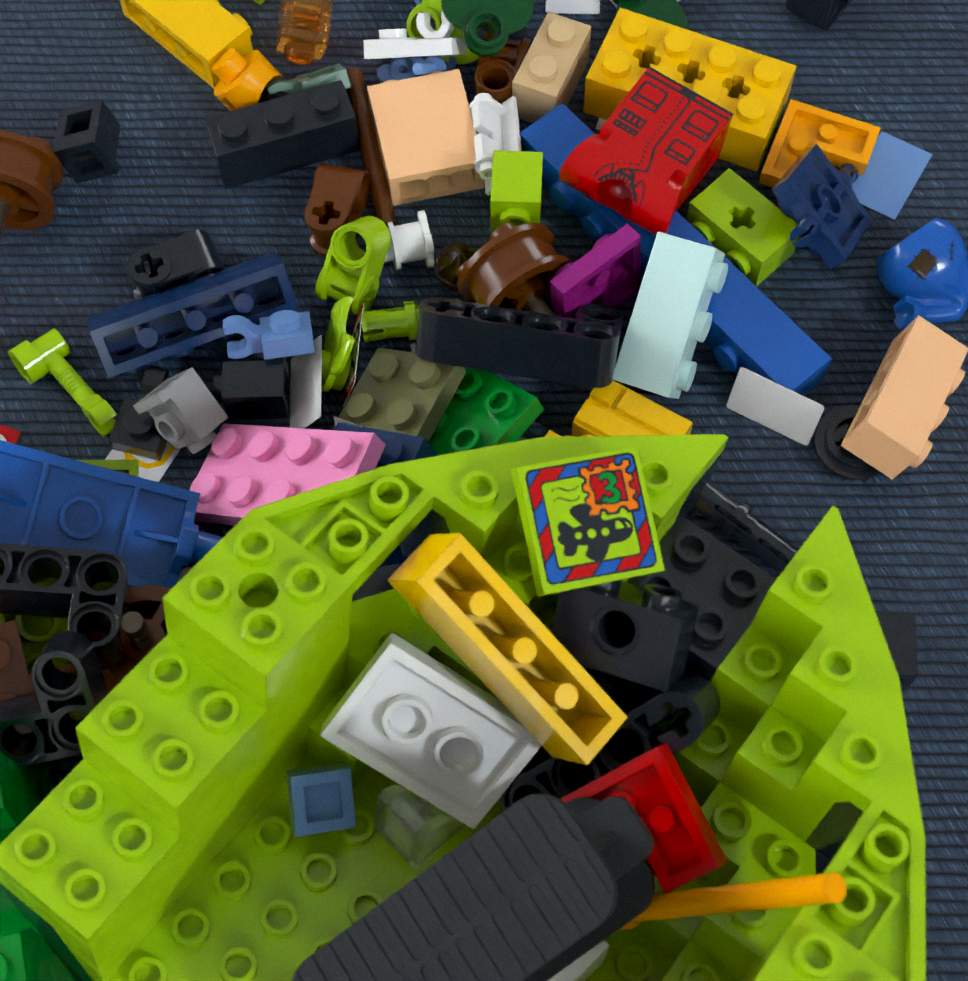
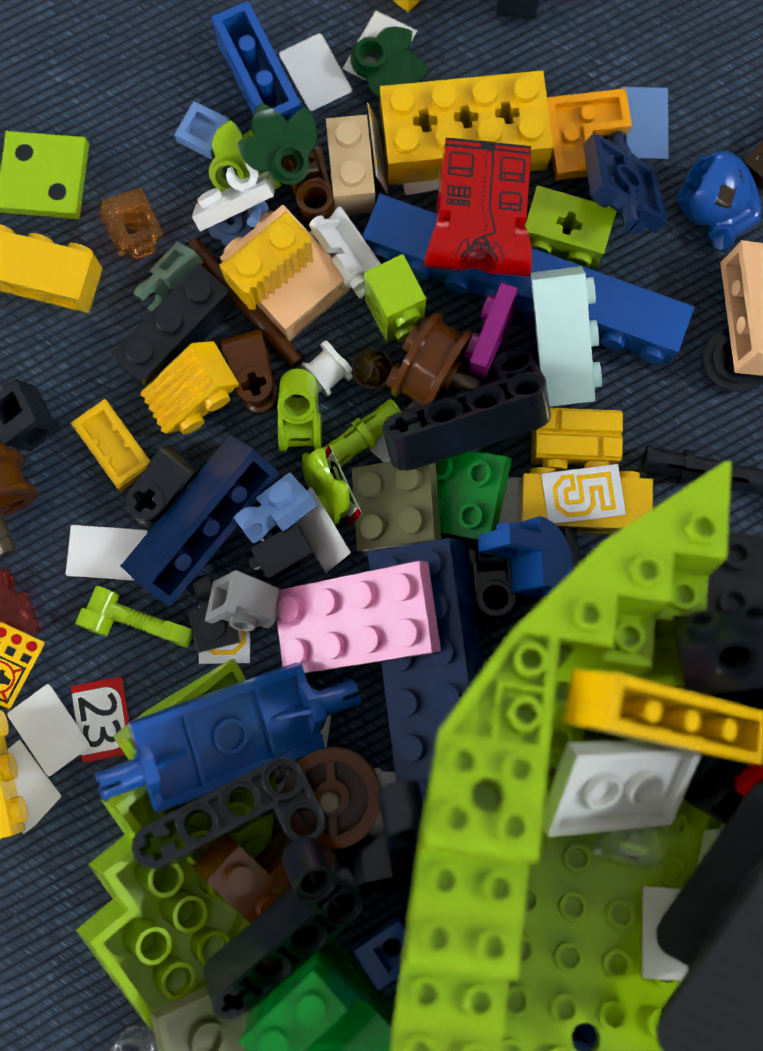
camera: 30 degrees left, 15 degrees up
light orange piece [212,48,283,111] -> none
medium blue plate [286,763,356,837] -> none
tile [511,445,665,597] -> none
white sticker [726,367,824,446] -> none
none -> white sticker [66,525,148,581]
none -> yellow plate [71,399,150,492]
none -> yellow brick [140,341,239,434]
none -> yellow brick [219,211,314,310]
none -> white sticker [367,102,388,195]

